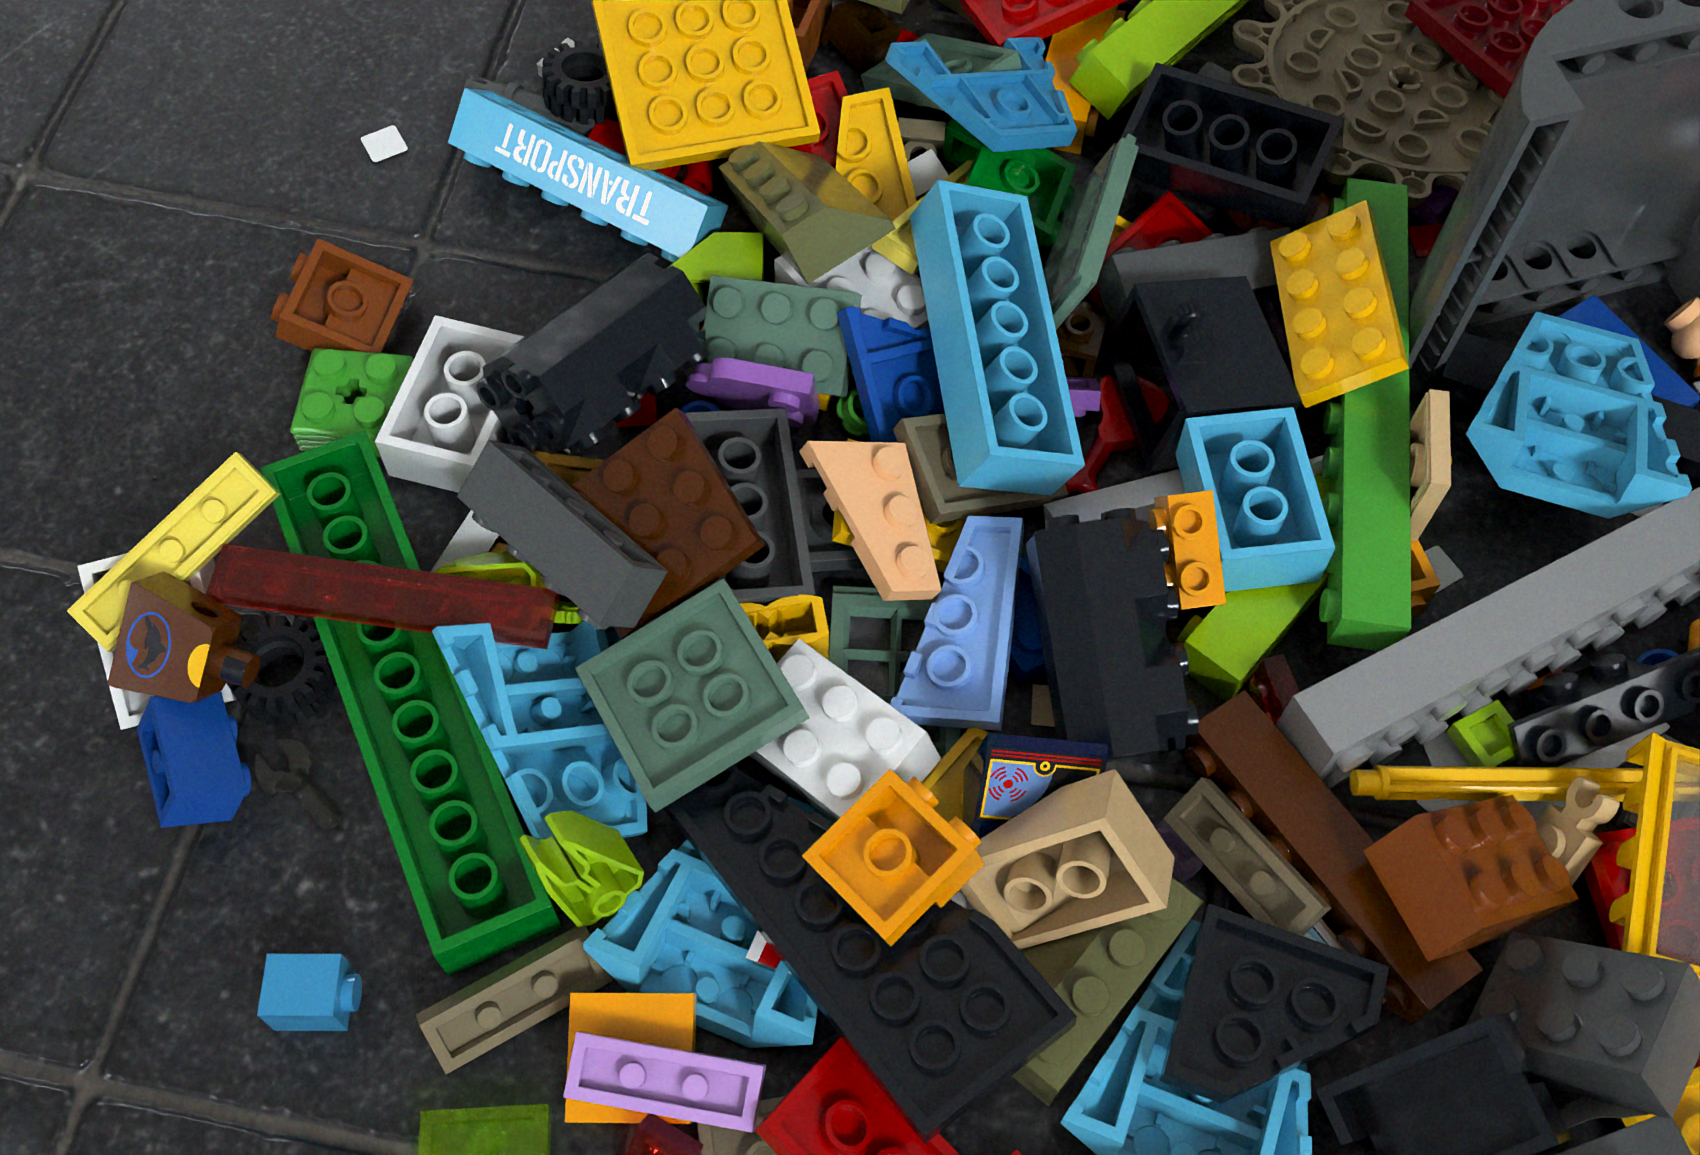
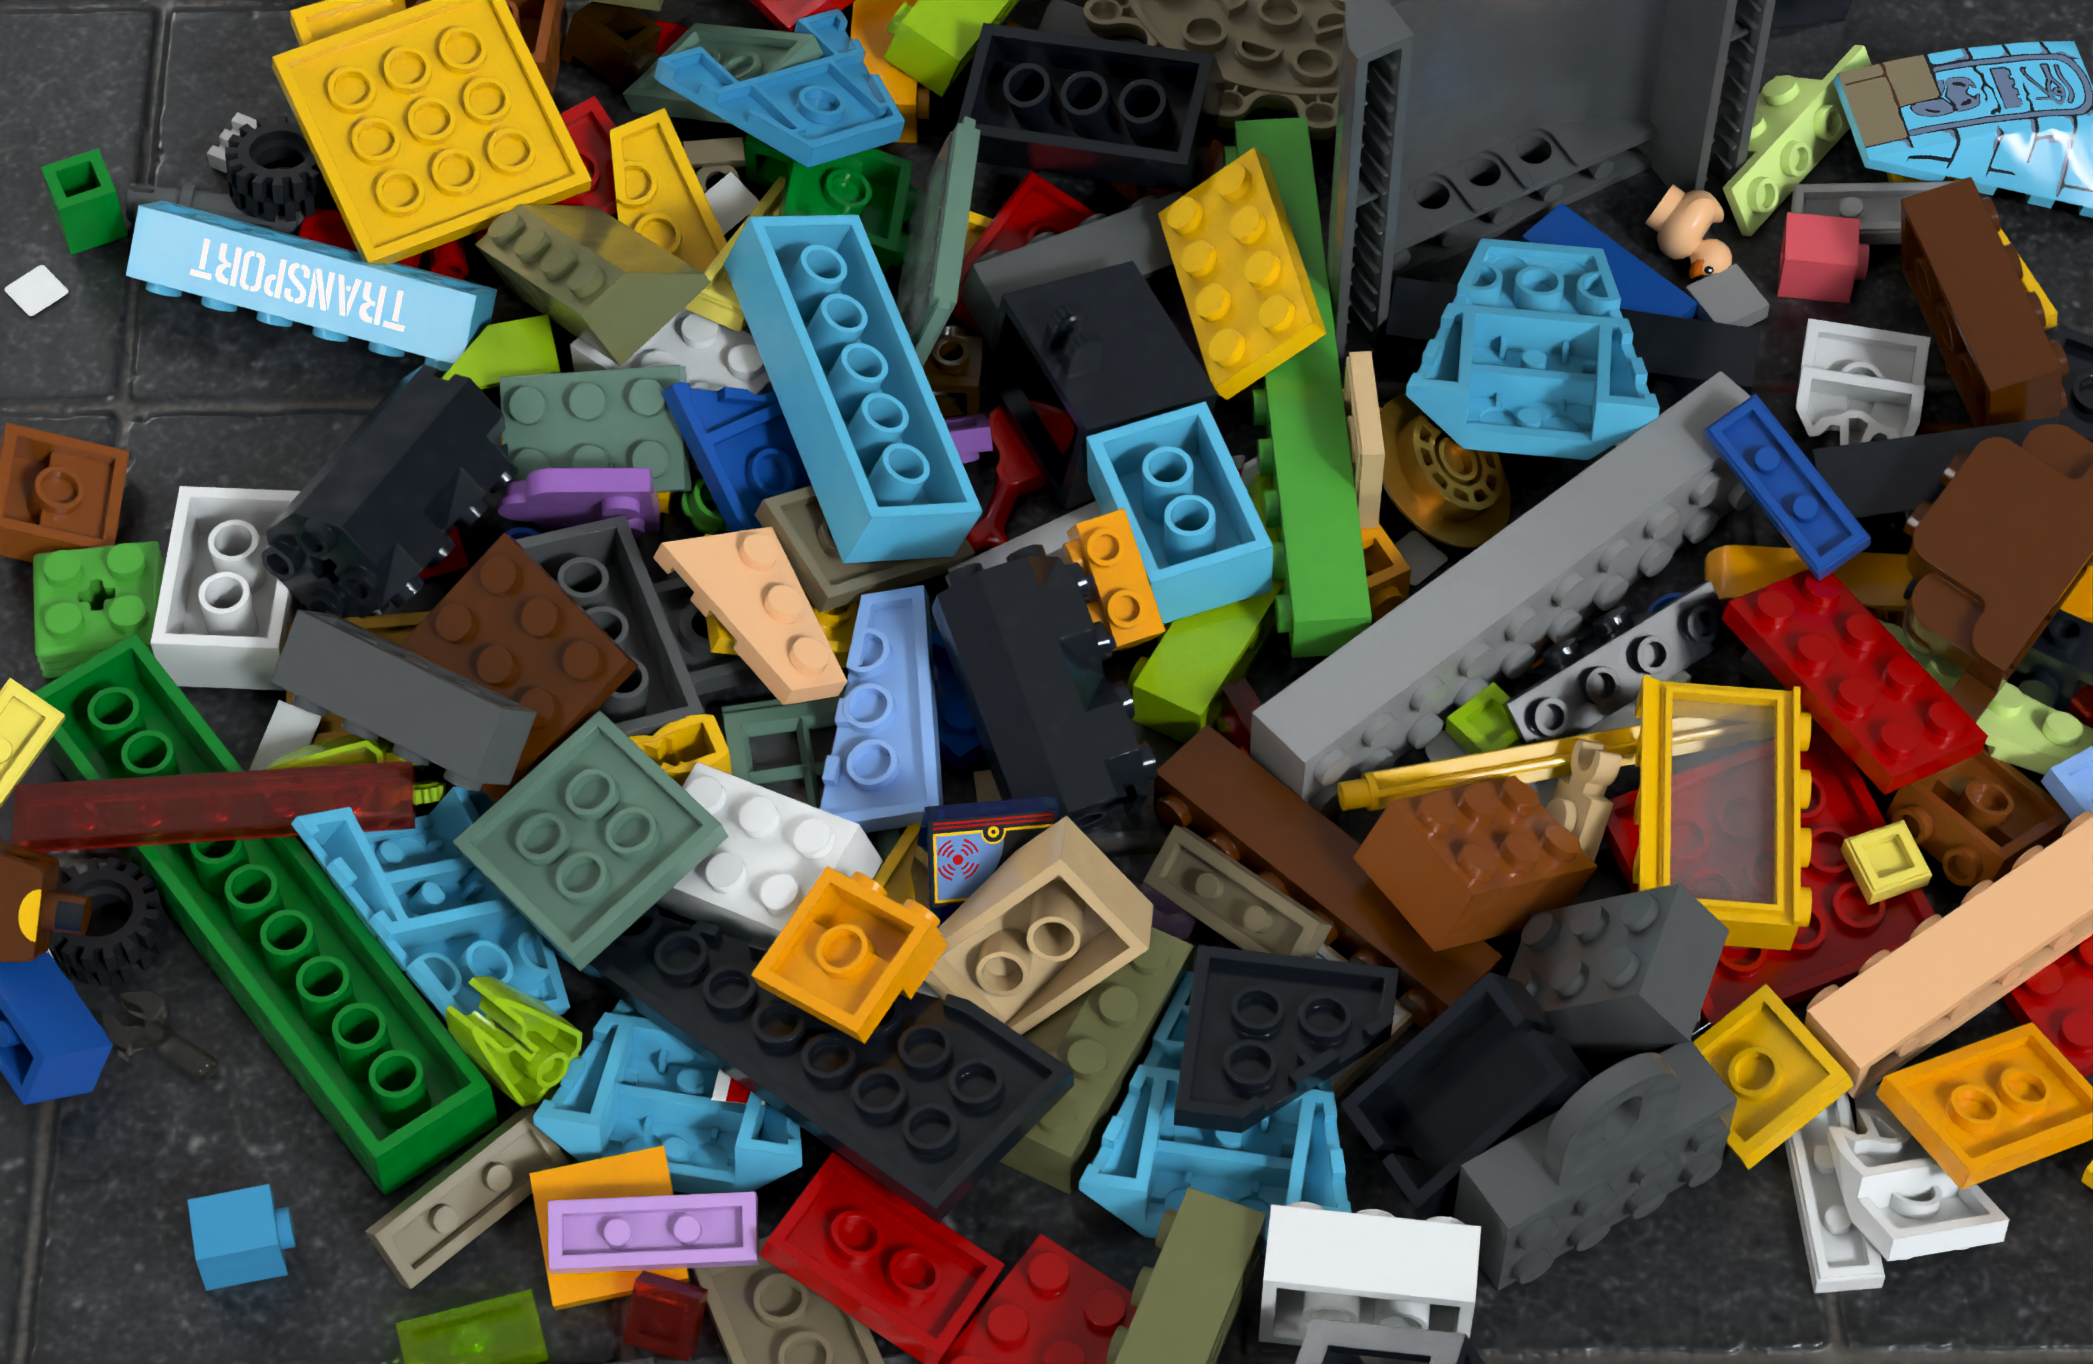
camera: 10 degrees left, 5 degrees down
none -> green brick [41,148,128,255]
none -> pearl gold wheel [1380,394,1511,549]

